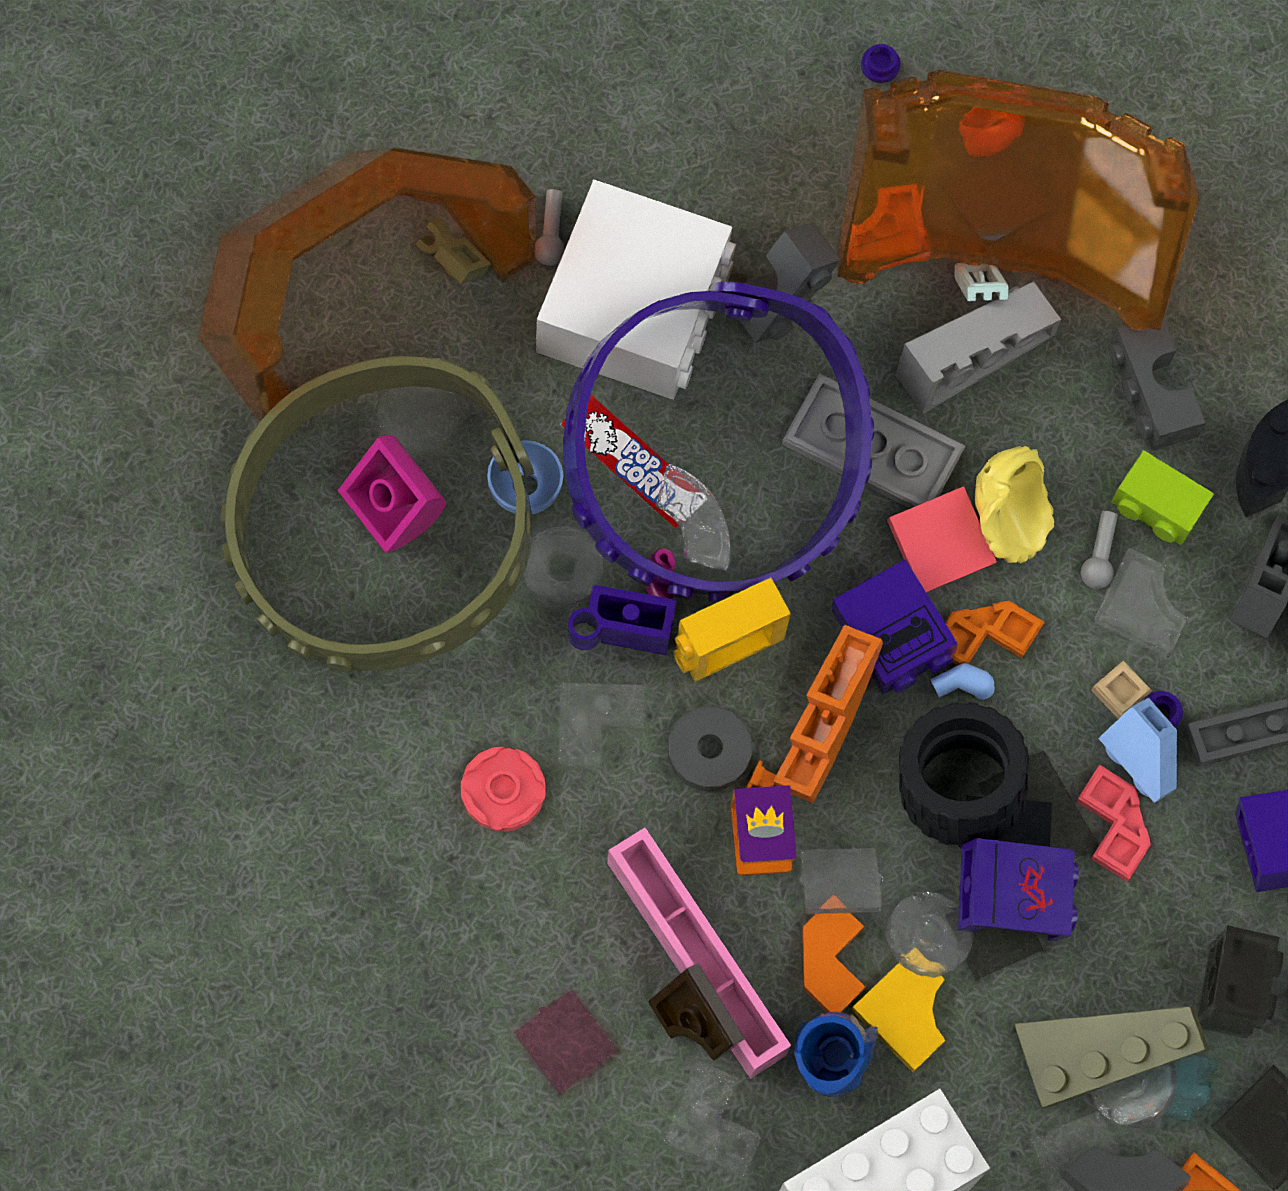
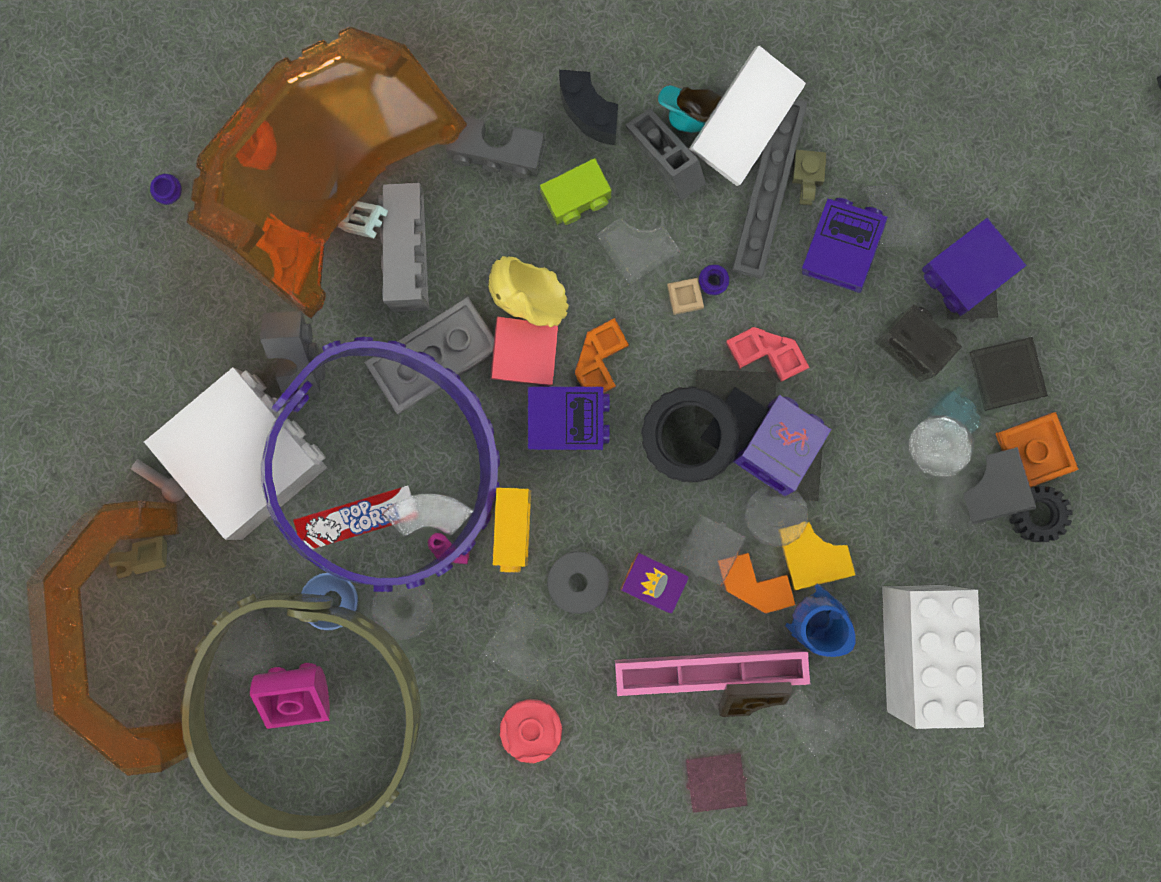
camera: 50 degrees left, 15 degrees up
dark purple hinge [568,584,677,655] -> none
orange piece [746,760,776,788] -> none
orange slope [773,625,883,803] -> none
light blue arm [930,663,995,700] -> none
olive wing [1014,1007,1209,1108] -> none
light grey bar [1080,511,1118,589] -> none
light blue slope [1098,698,1177,803] -> none

